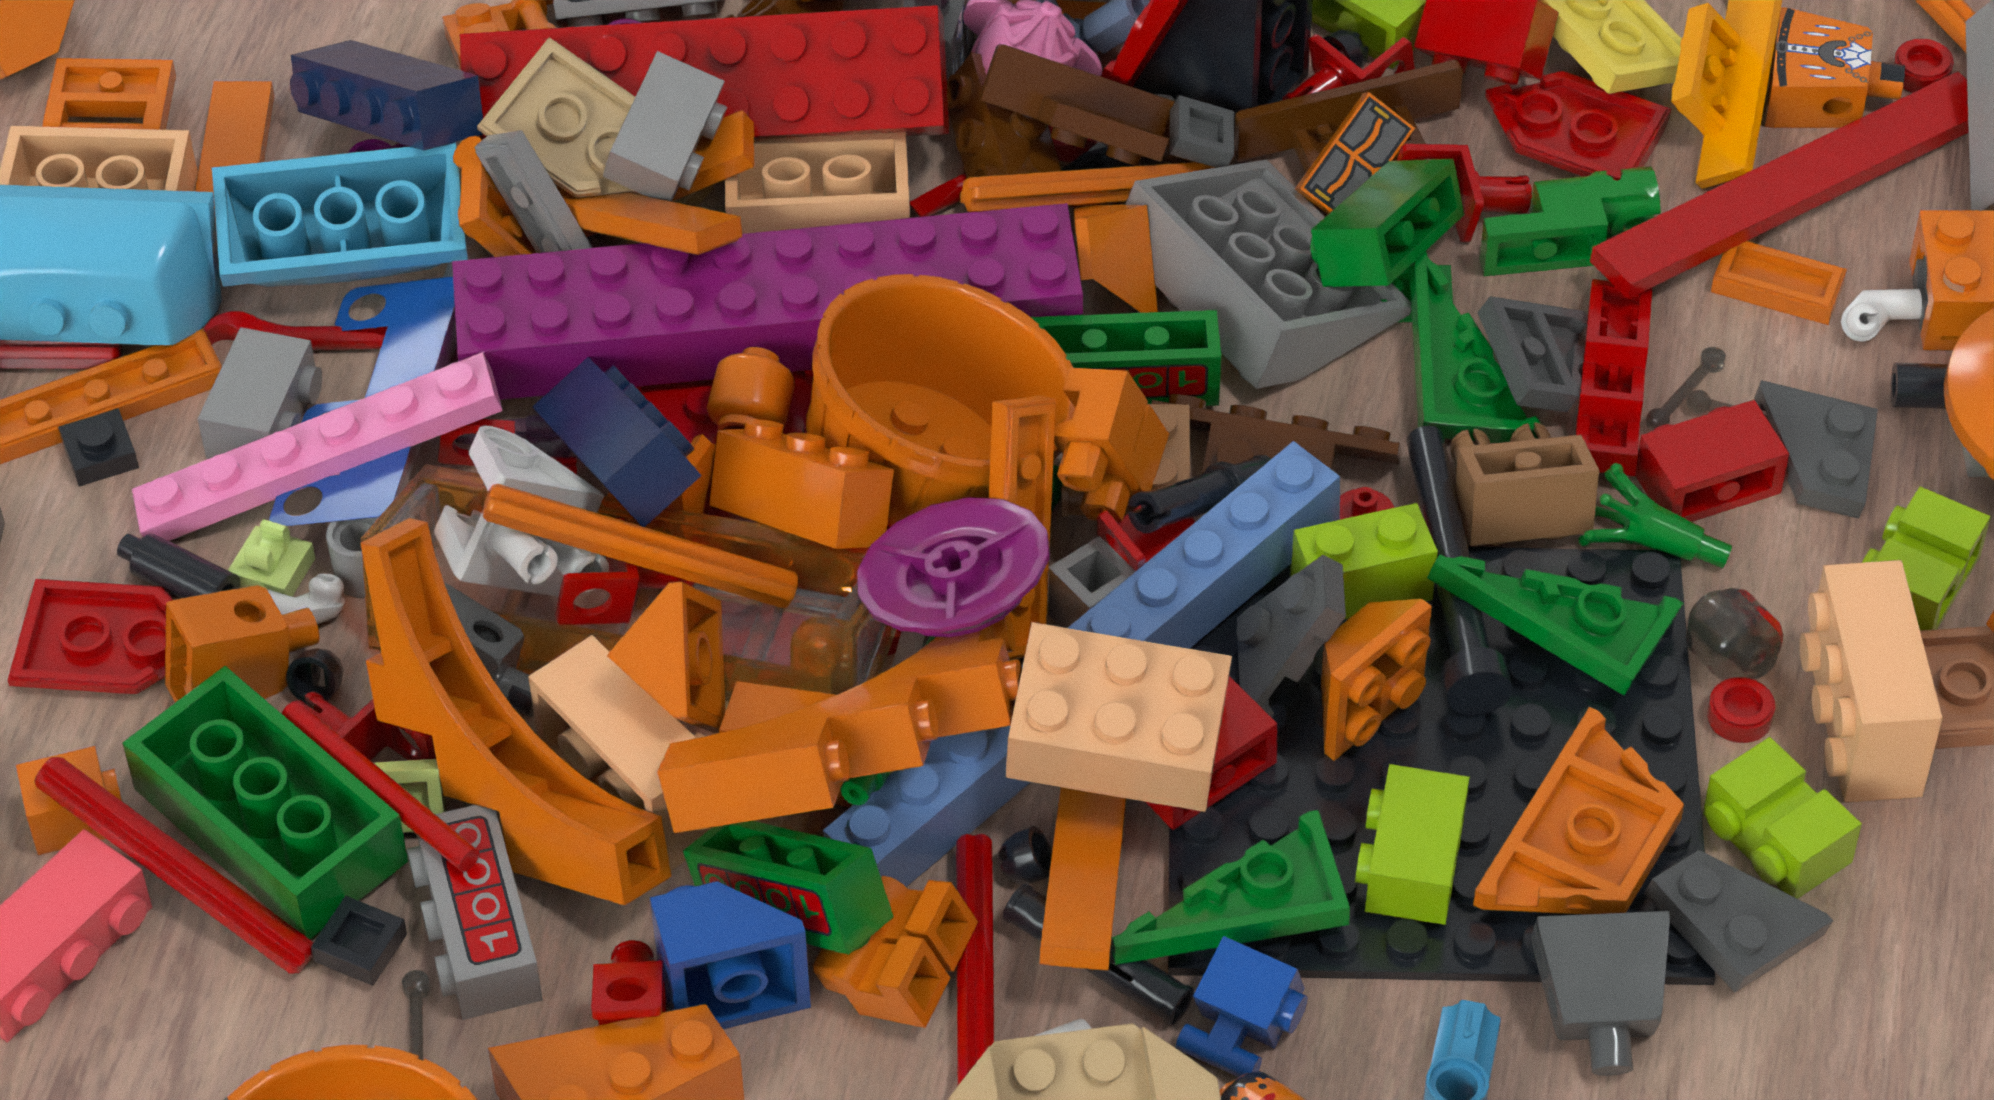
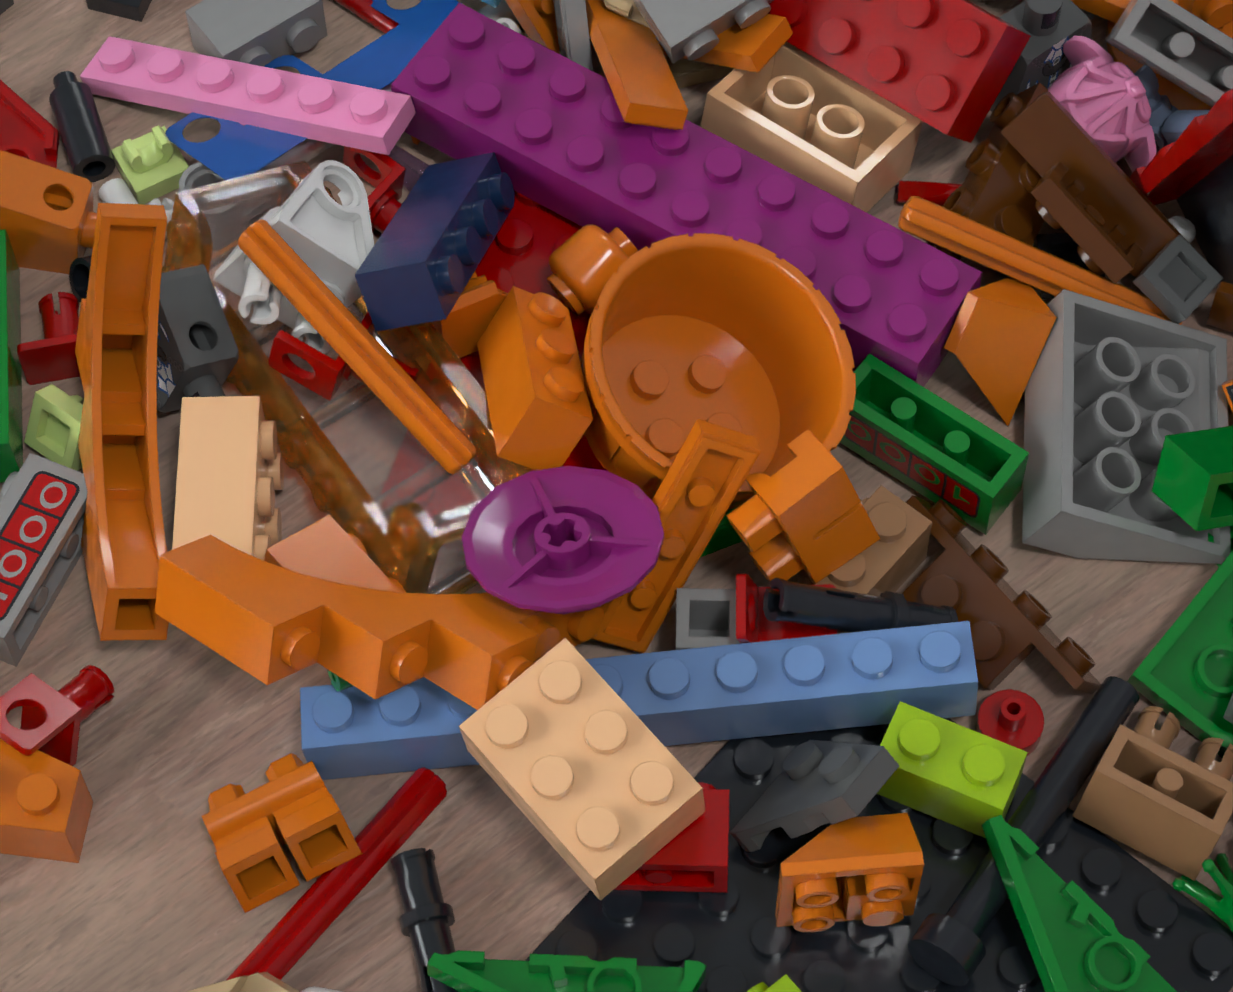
camera: 40 degrees right, 10 degrees up
red bar [281,700,480,872] -> none
orange slope [607,582,726,733] -> none
blue slope [650,881,811,1029] -> none
green brick [683,821,894,955] -> none
black hinge [998,826,1052,884] -> none
orange tile [1039,787,1127,970] -> none

